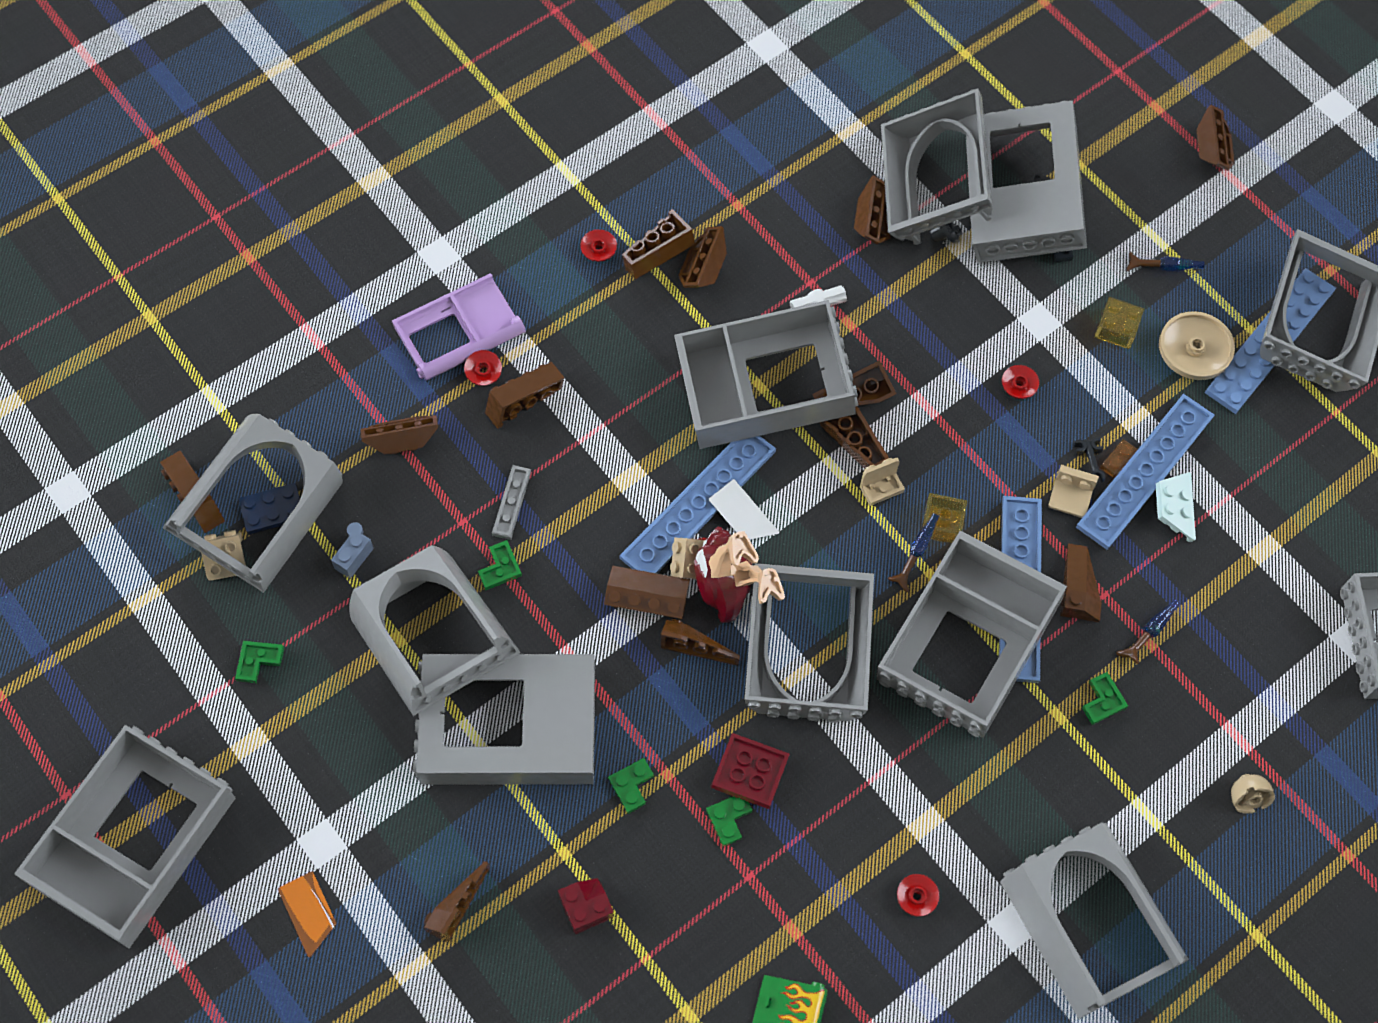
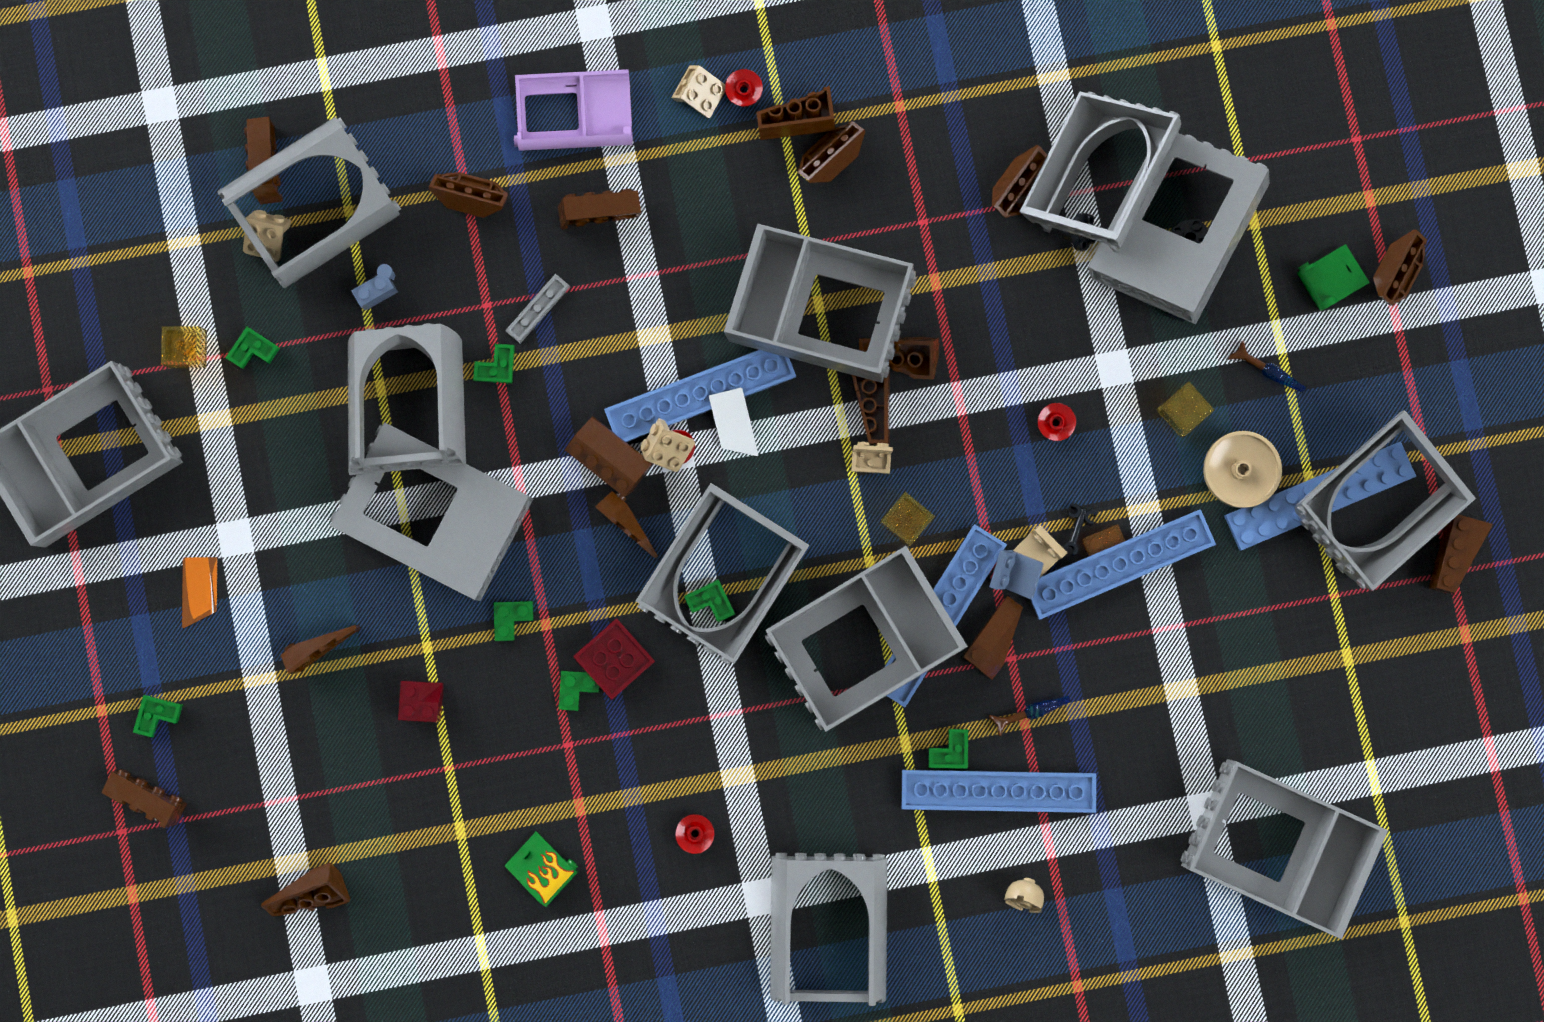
camera: 30 degrees right, 20 degrees up
dark blue plate [238,483,300,535] -> none
red dish [464,350,502,386] -> none
animal [694,527,785,623] -> none
white piece [790,286,847,308] -> none
clear blue piece [888,513,940,592] -> none
light aqua wing [1156,472,1196,542] -> none
none -> clear yellow brick [161,326,207,368]
none -> tan bracket [671,65,725,118]
none -> green plate [684,579,735,622]
none -> medium blue plate [901,770,1096,813]
none -> sand blue bracket [989,550,1044,599]
none -> green door [1297,244,1370,312]

